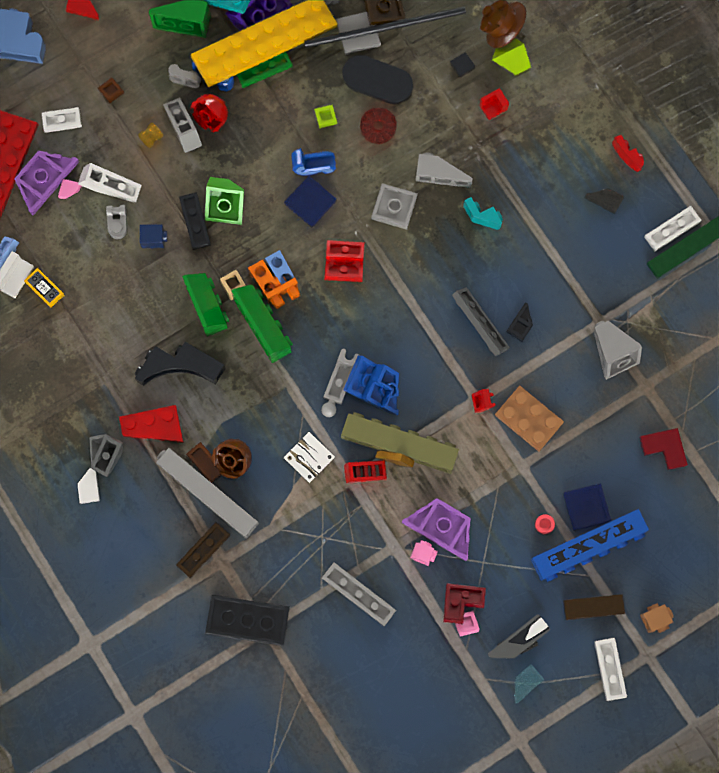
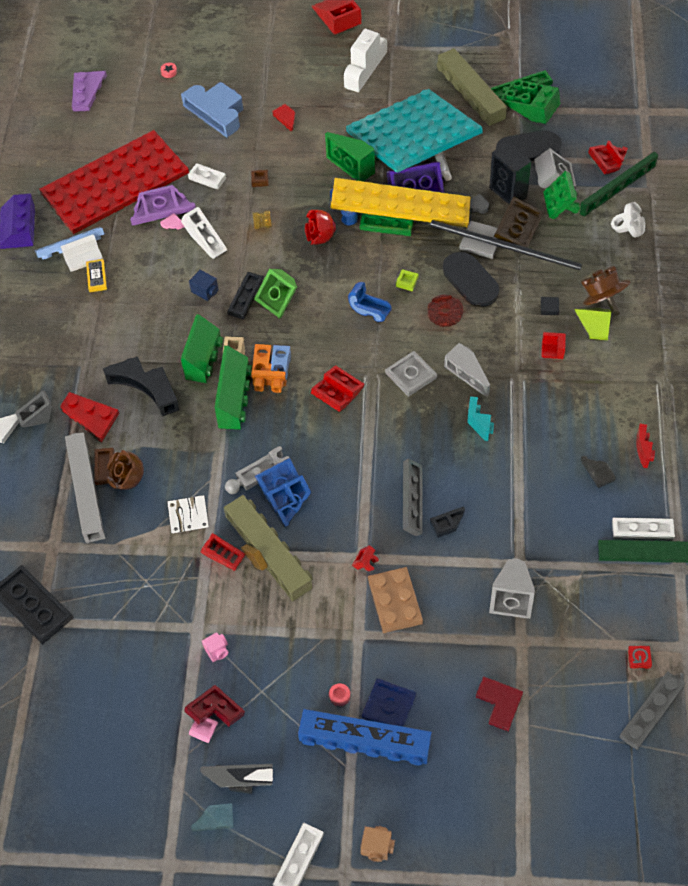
camera: 40 degrees right, 20 degrees down
light grey plate [106,205,127,239] -> none
light grey slope [163,98,202,153] -> none
light grey plate [169,64,201,88] -> none
dark brown tile [176,522,231,579] -> none
clear blue tile [284,176,337,227] -> none
light grey plate [322,563,396,626] -> none
medium lavender wing [401,498,471,561] -> none
dark brown tile [563,594,625,620] -> none

